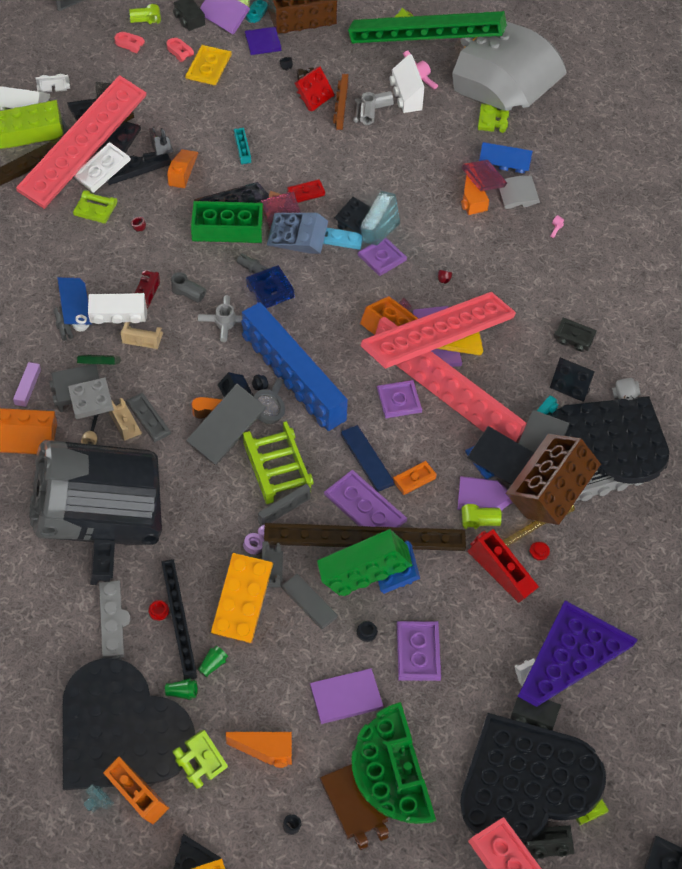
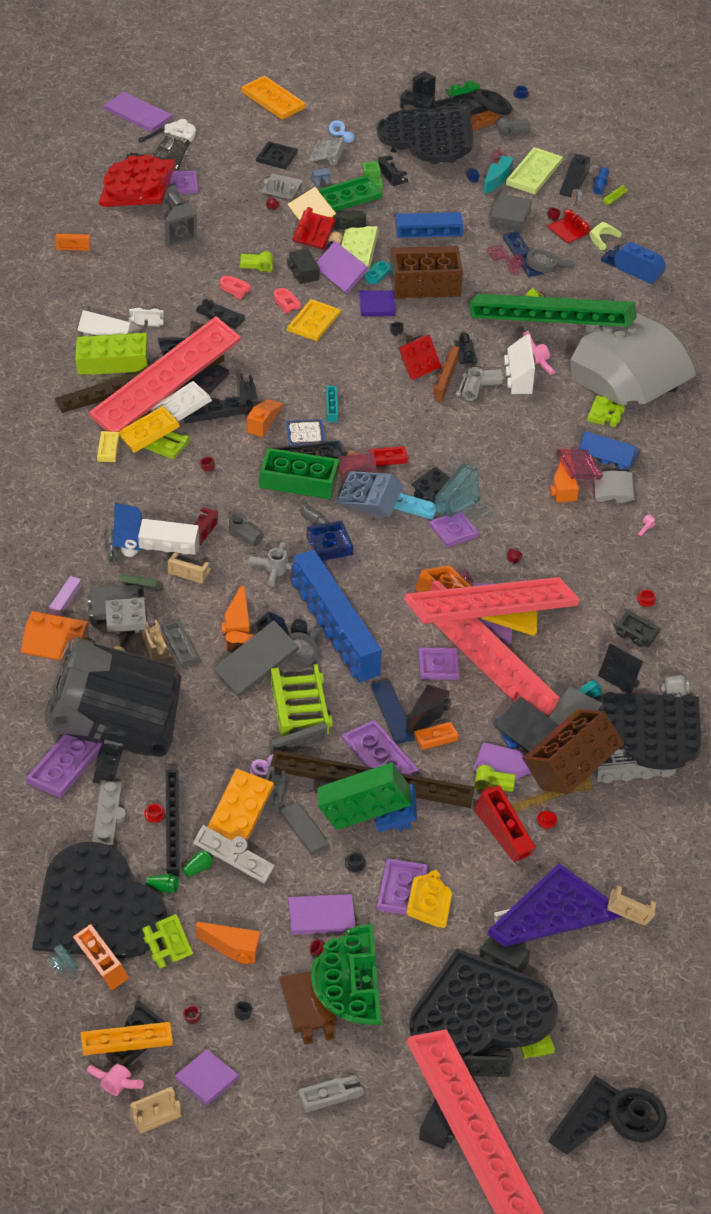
camera: 10 degrees right, 10 degrees down
none -> medium lavender plate [26,734,103,798]
none -> light yellow plate [97,431,120,462]
none -> yellow tile [119,406,180,453]
none -> dark red hinge [183,1004,201,1024]
none -> light grey hinge [193,825,276,884]
none -> black hinge [196,299,245,329]
none -> orange slope [221,586,250,635]
none -> tile [286,419,325,446]
none -> dark red hinge [309,939,326,957]
none -> black slope [405,684,451,734]
none -> yellow tile [406,869,452,928]
none -> black hinge [455,332,477,364]
none -> tan hinge [607,885,656,925]
none -> red plate [637,590,656,607]

